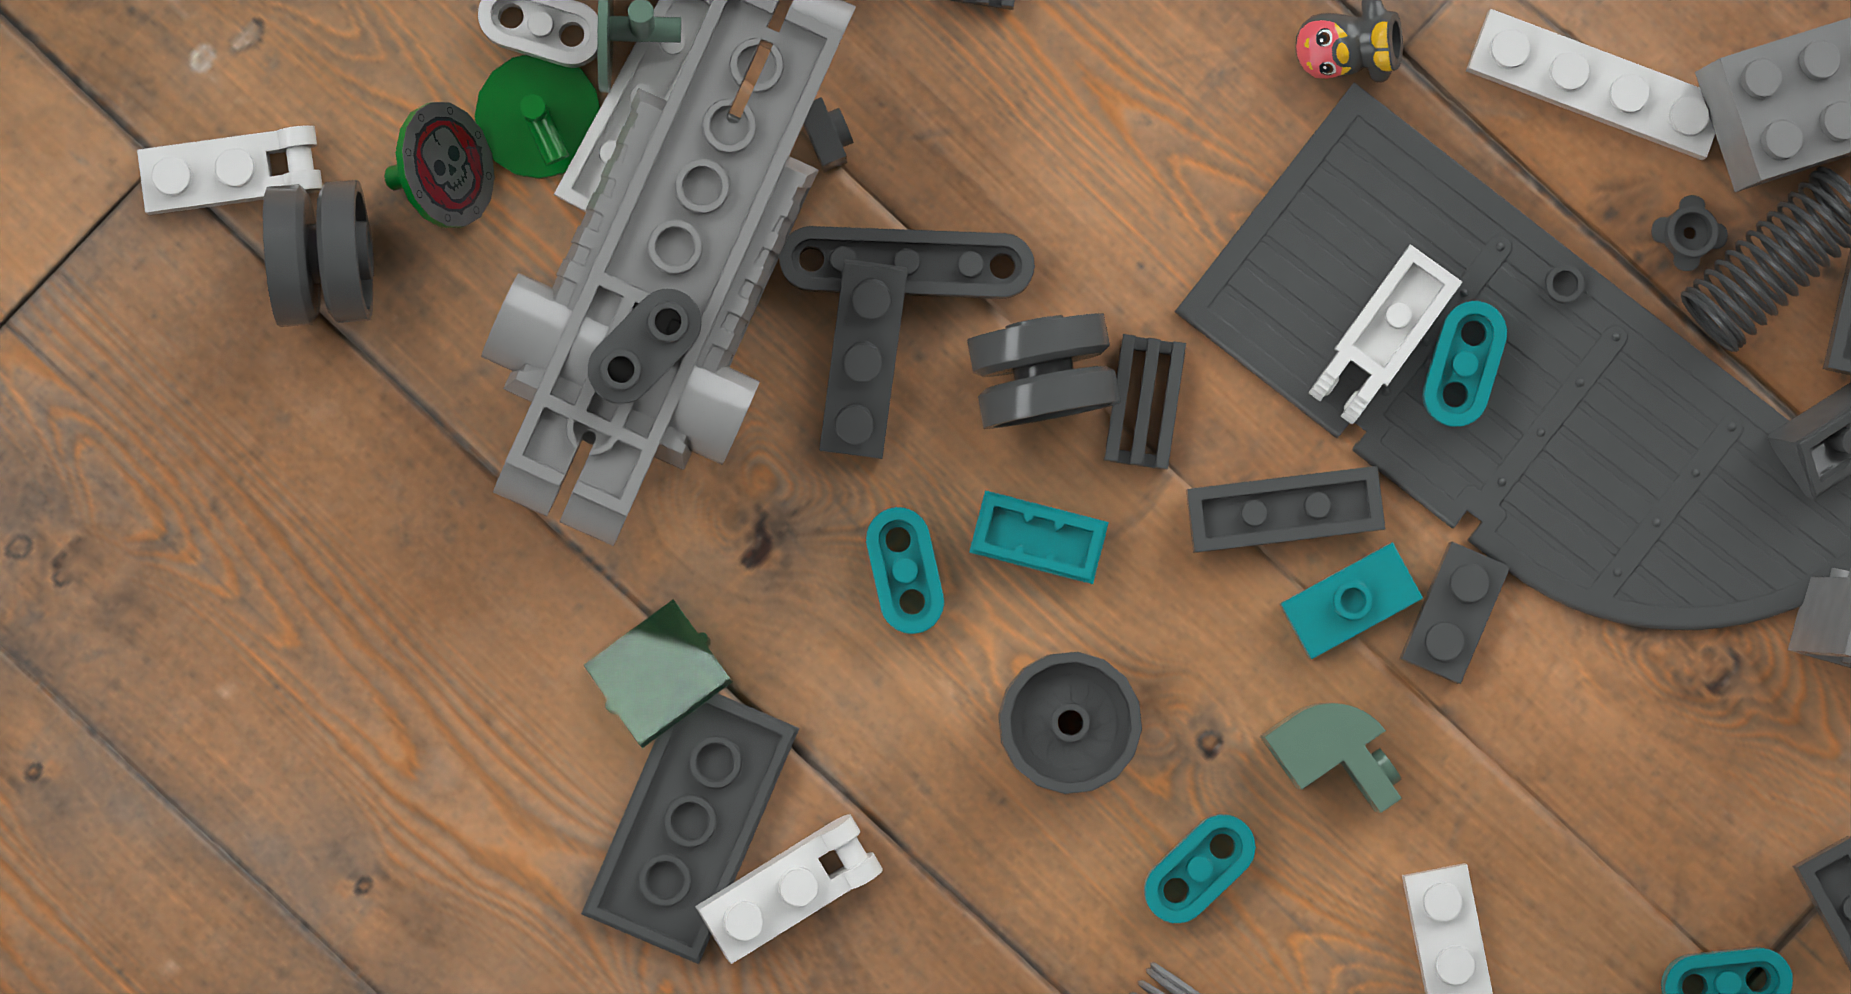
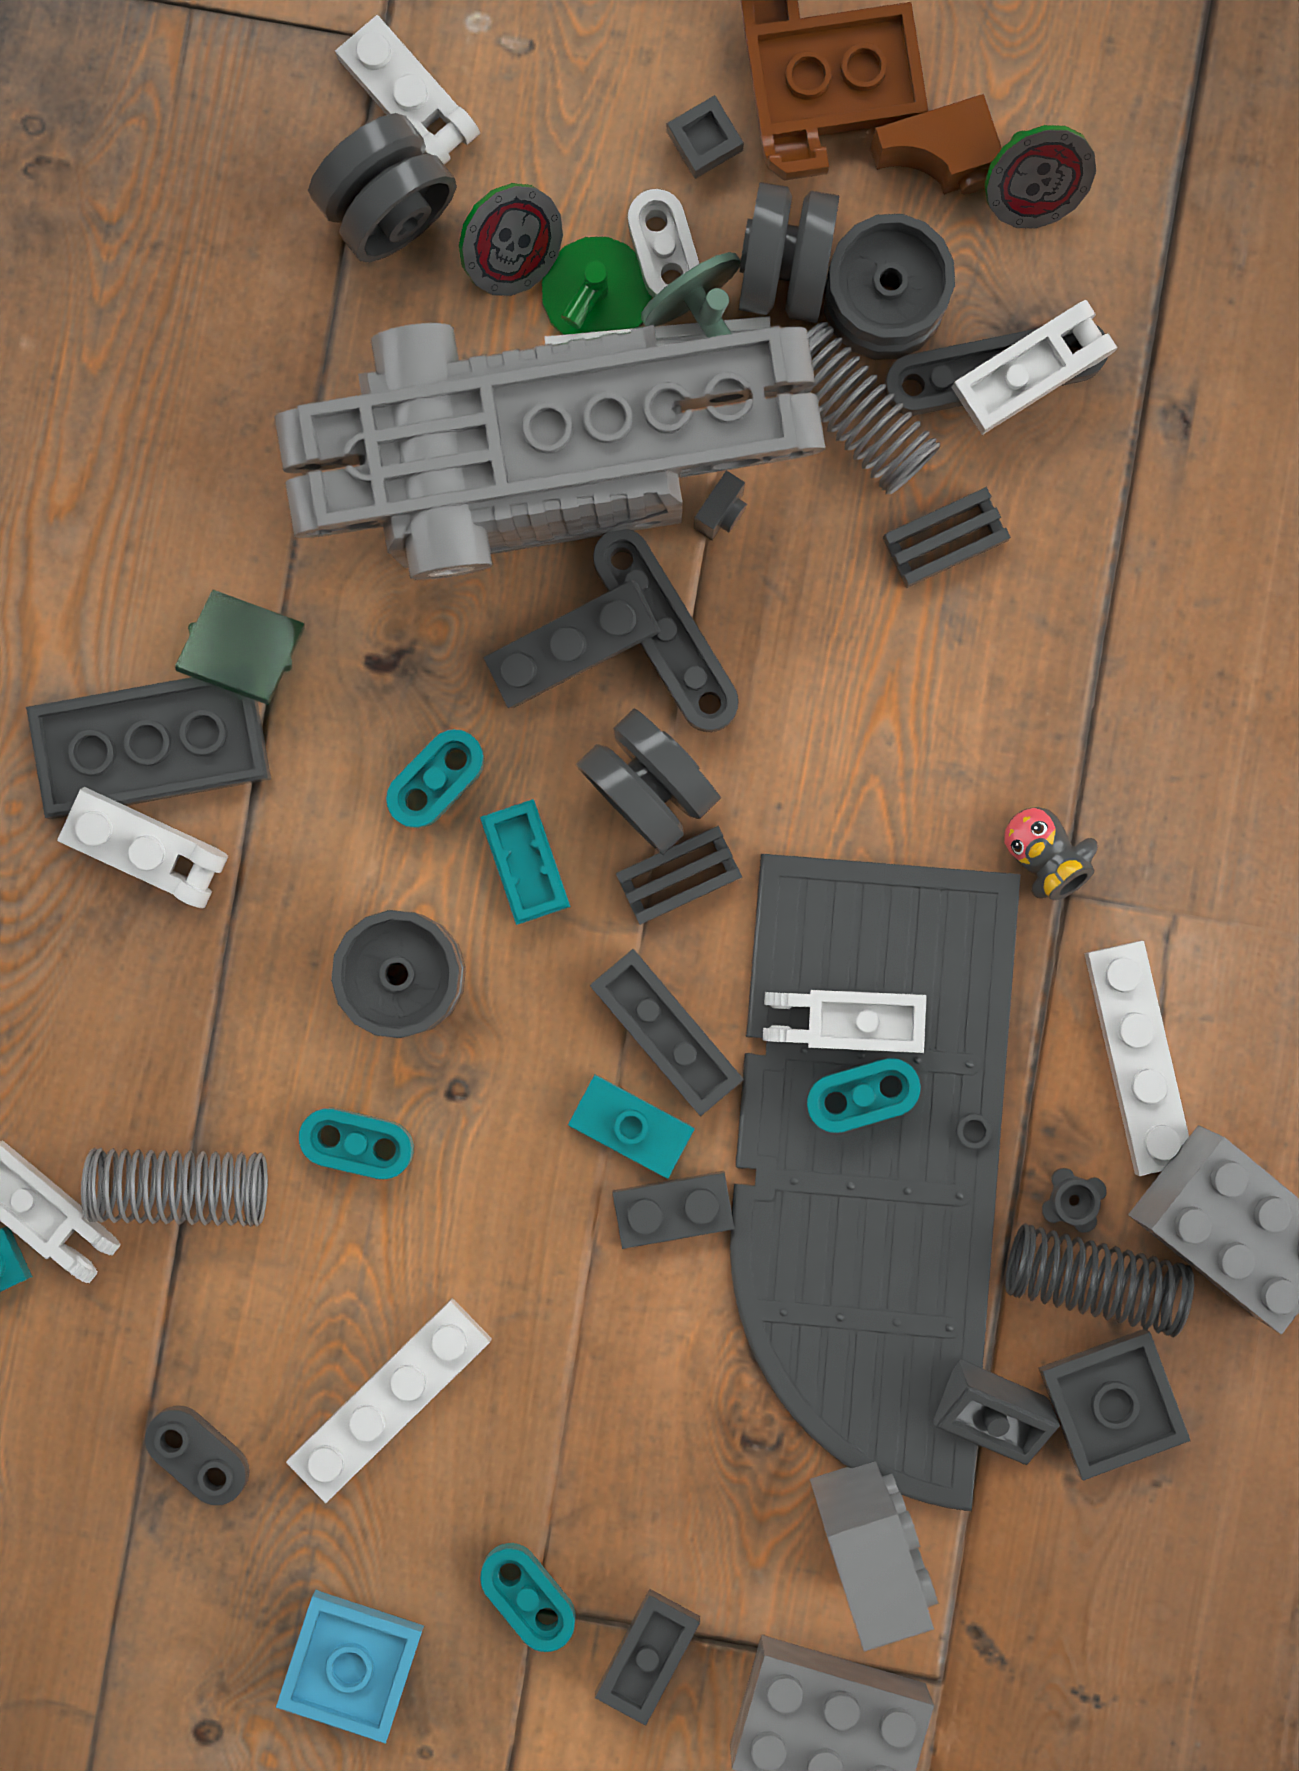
camera: 70 degrees right, 0 degrees up
dark grey plate [588,289,702,404] -> none
sand green brick [1260,703,1402,813] -> none

